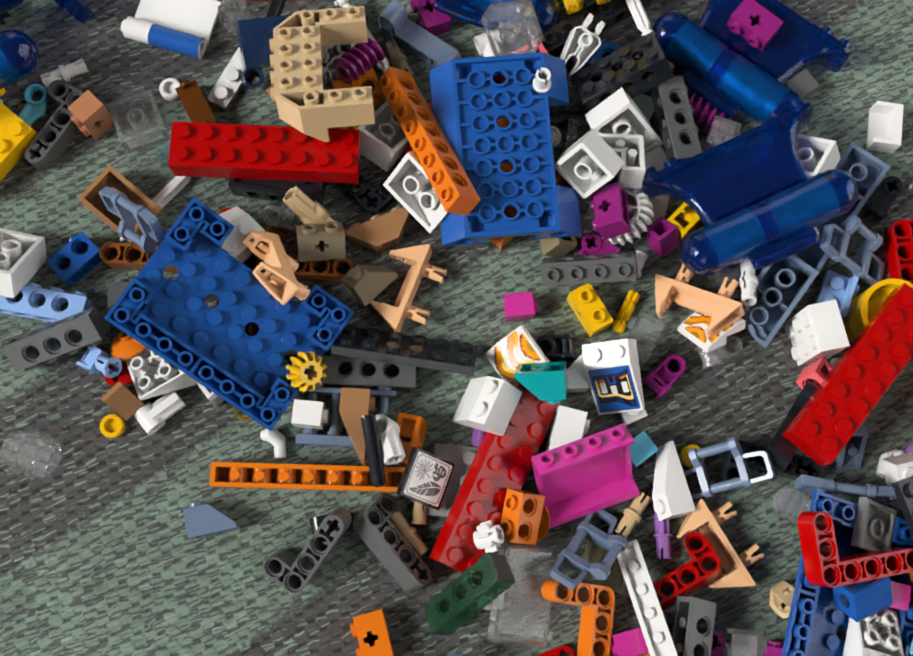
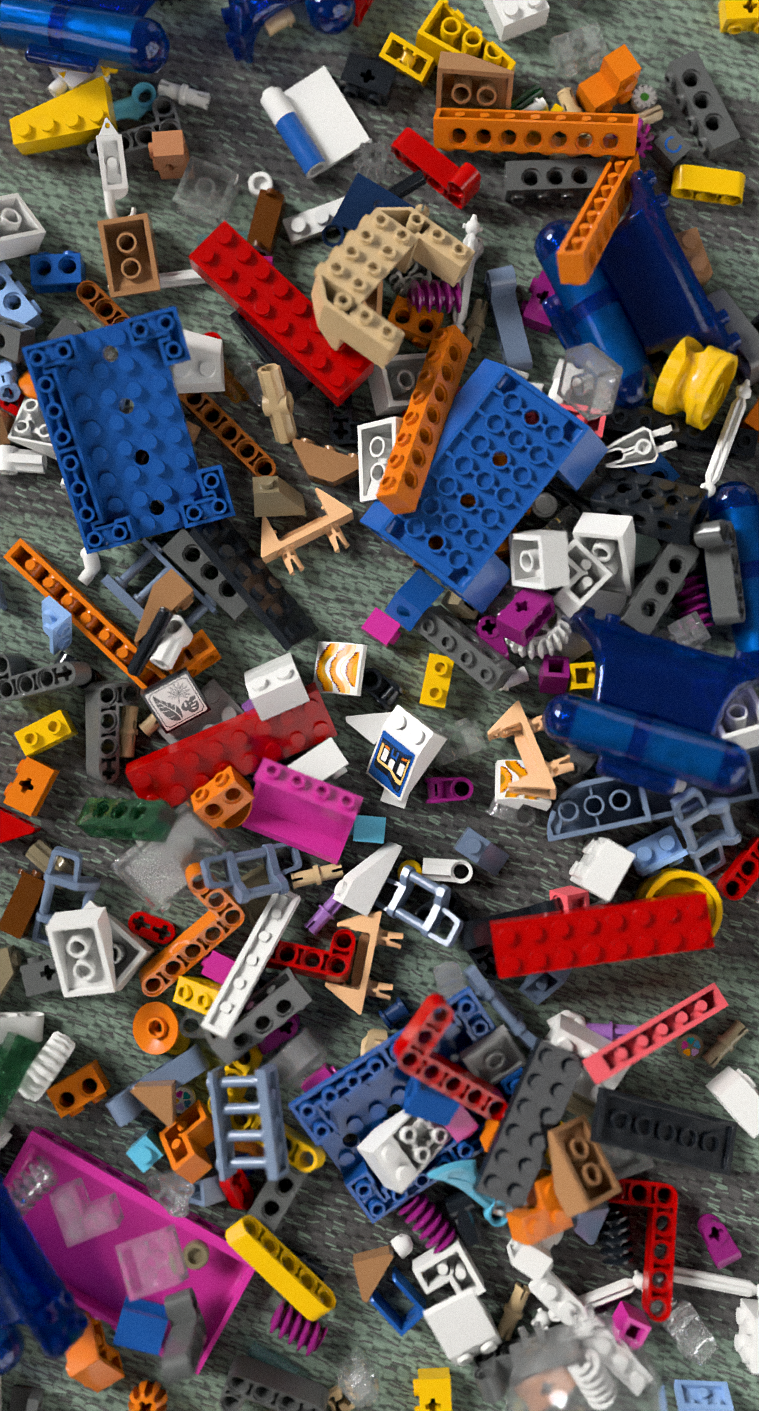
camera: 45 degrees right, 10 degrees up
sand blue bar [98,186,165,253] -> none
light nougat hose [241,231,310,305] -> none
yellow gear [285,351,327,392] -> none
white brick [291,399,329,429] -> none
dark tan brick [296,222,346,262] -> none
white gear [473,520,504,554] -> none
teal slope [514,361,568,404] -> none
white pin [533,67,551,93] -> none
yellow axle [612,290,640,334] -> none
white pin [739,259,758,306] -> none
none -> yellow brick [14,709,78,757]
none -> light blue bracket [41,596,72,655]
none -> white plate [96,117,136,219]
none -> dark blue bush [378,996,412,1030]
none -> blue piece [384,569,444,632]
none -> white piece [422,857,473,884]
none -> sand blue slope [453,827,510,877]
none -> dark grey beam [693,520,746,626]

